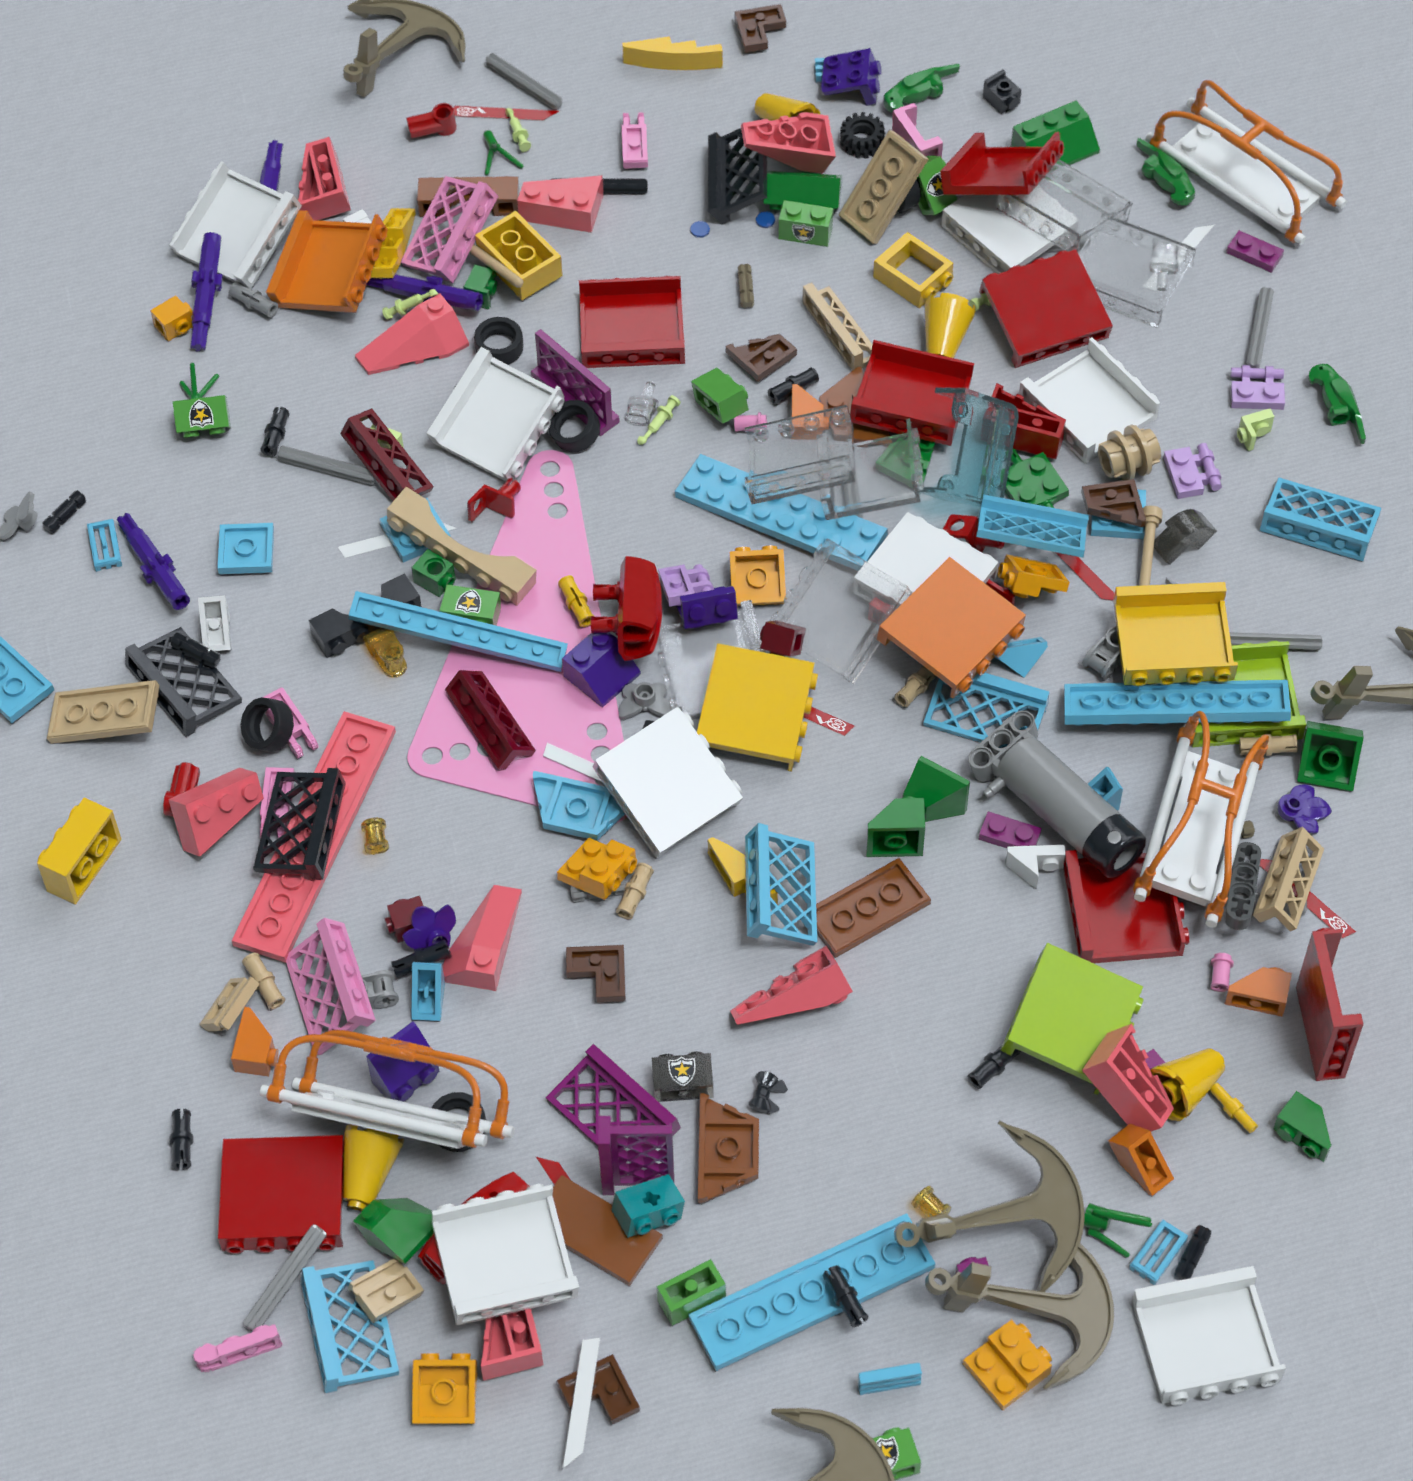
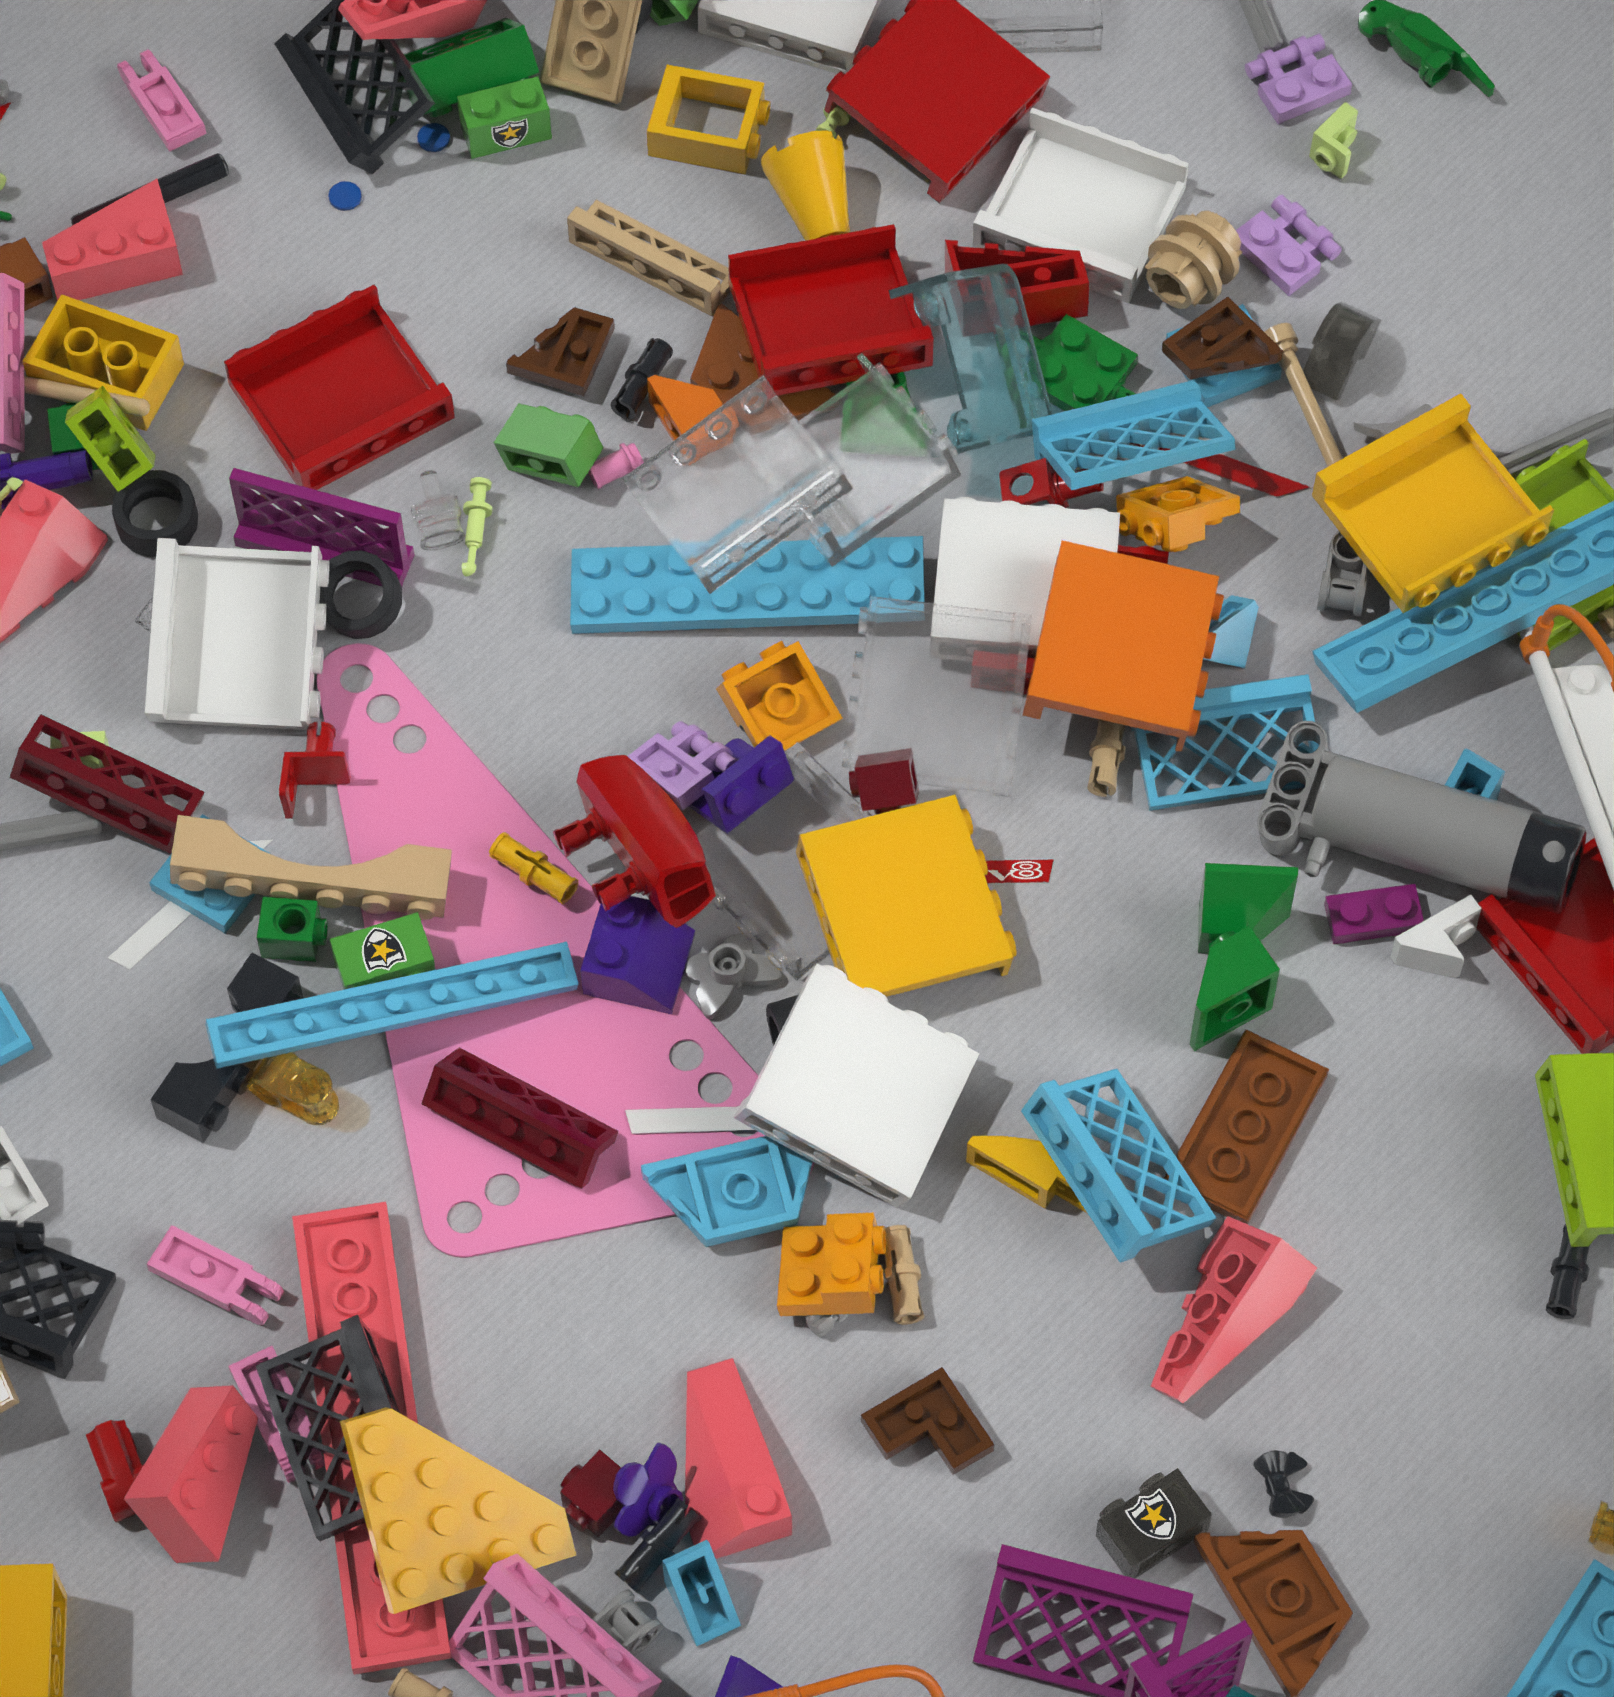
camera: 30 degrees left, 5 degrees up
black tyre [240,697,294,752] -> none
clear yellow bush [361,817,389,855] -> none
dark tan axle [738,264,754,308] -> none
medium azure fence [1260,478,1381,561] -> none
none -> lime brick [65,386,156,492]
none -> yellow plate [340,1407,577,1614]

